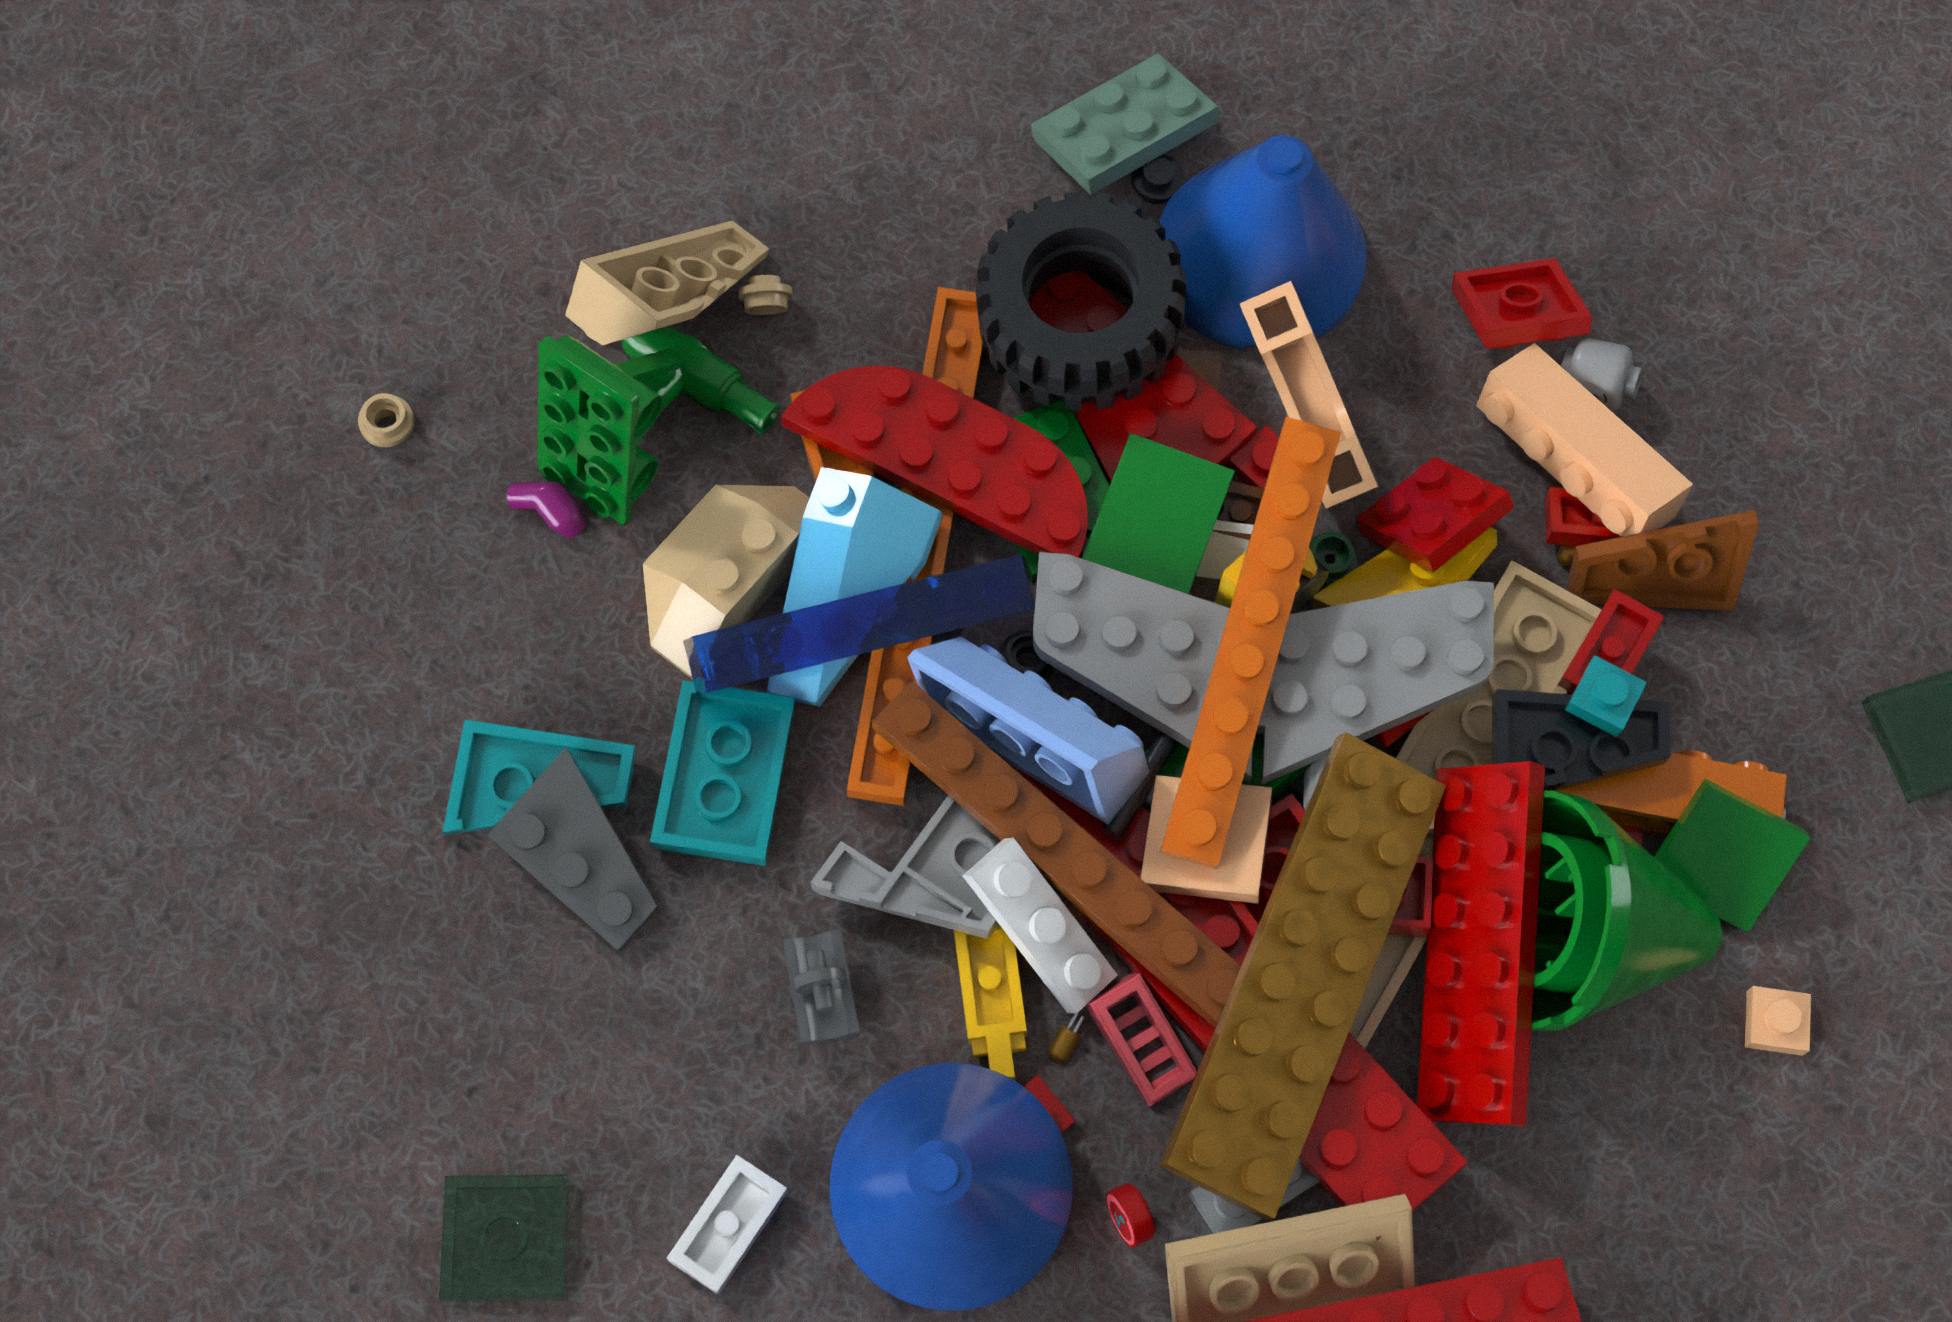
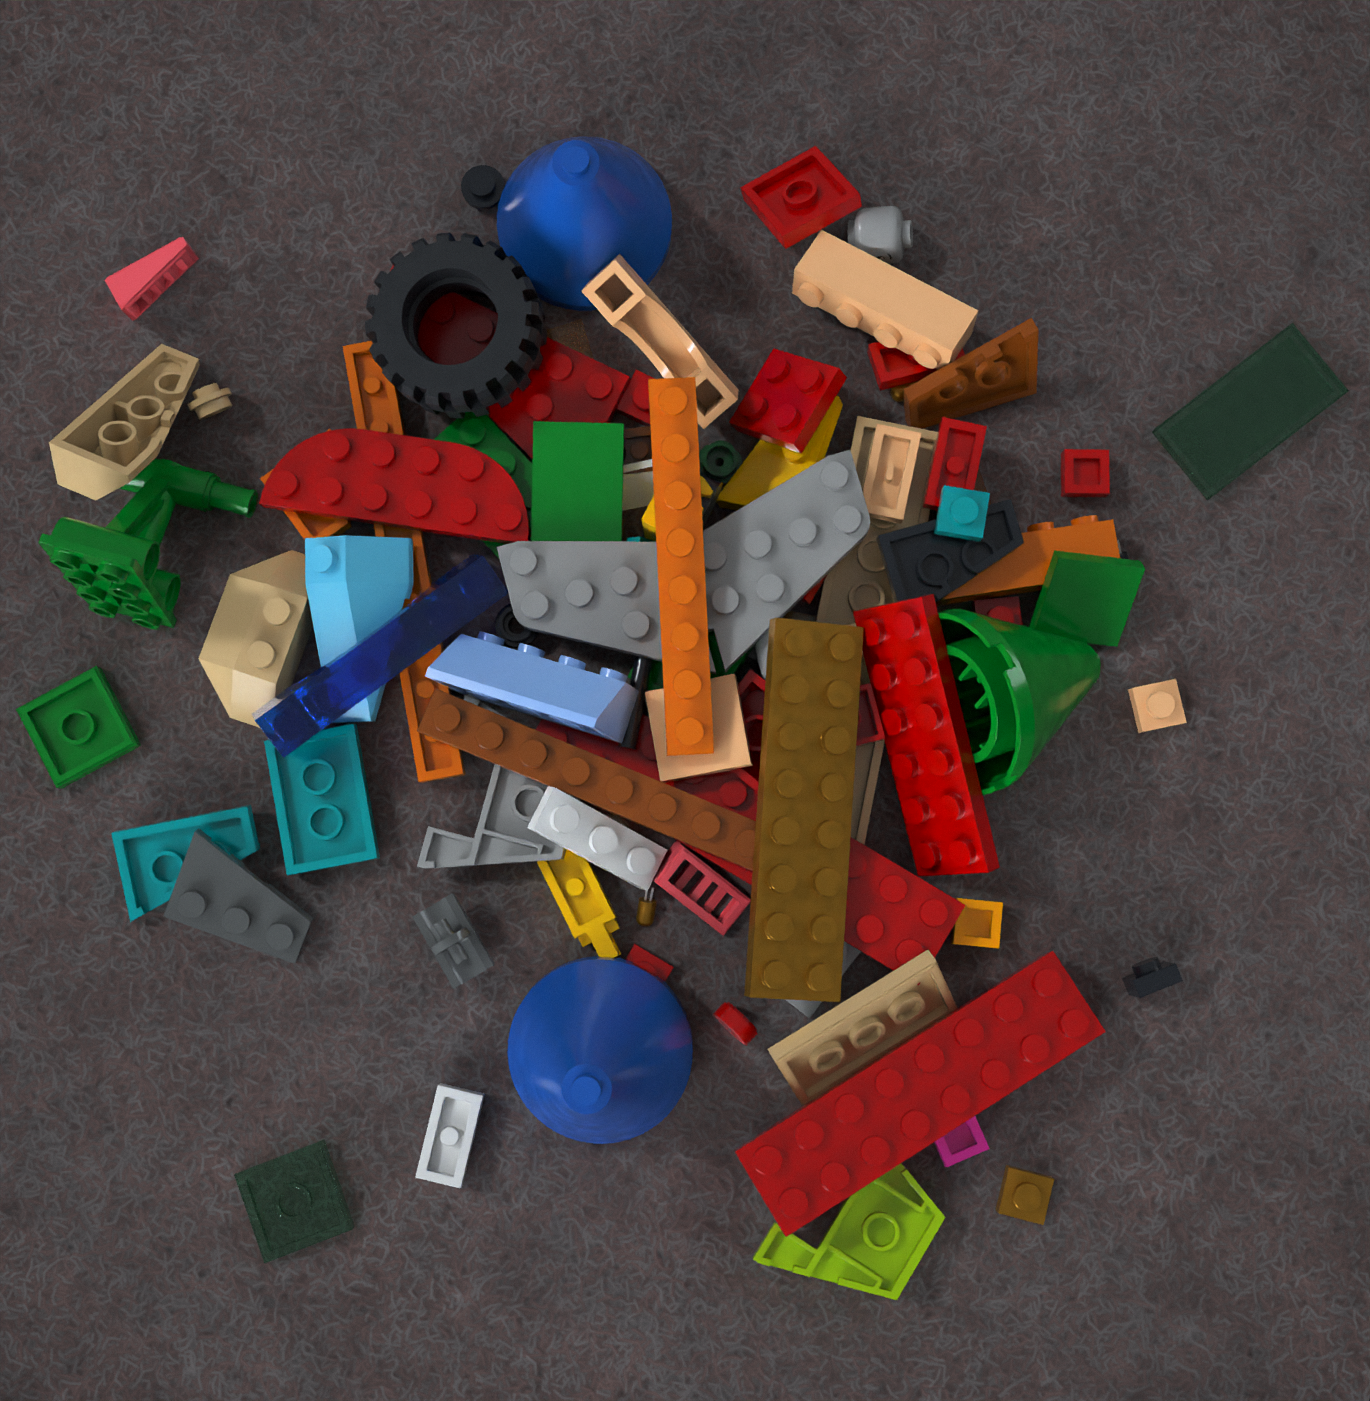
camera: 15 degrees left, 15 degrees up
magenta arm [507,482,585,538] -> none
sand green plate [1031,53,1220,195] -> none
none -> green tile [16,666,141,789]
none -> coral slope [105,237,199,321]
none -> light nougat plate [862,424,921,524]
none -> light orange plate [951,898,1003,949]
none -> red plate [1061,449,1110,497]

